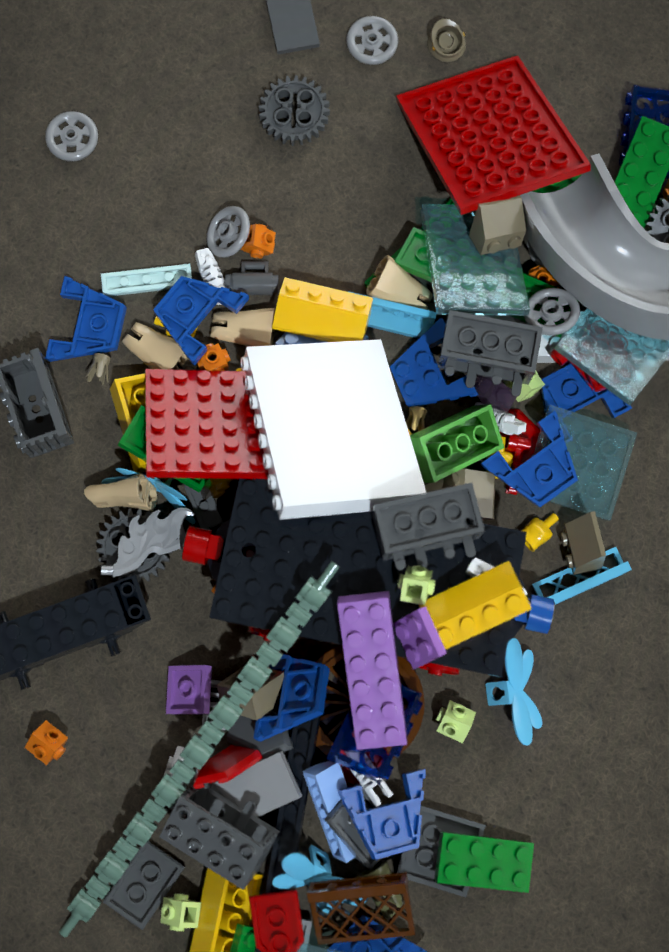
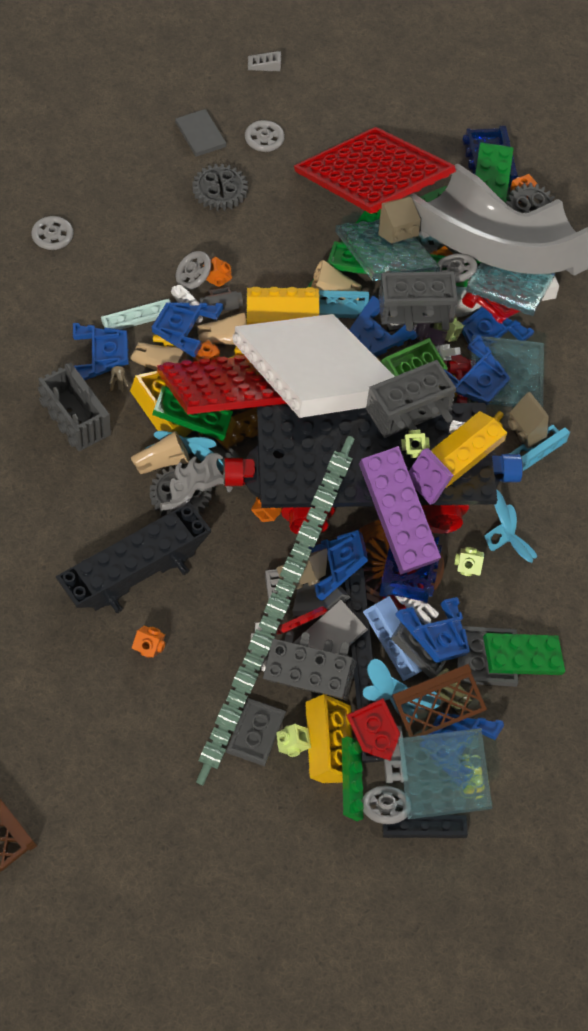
camera: 15 degrees left, 20 degrees down
medium lavender plate [166,665,212,714] -> none
dark tan piece [428,18,466,62] -> none

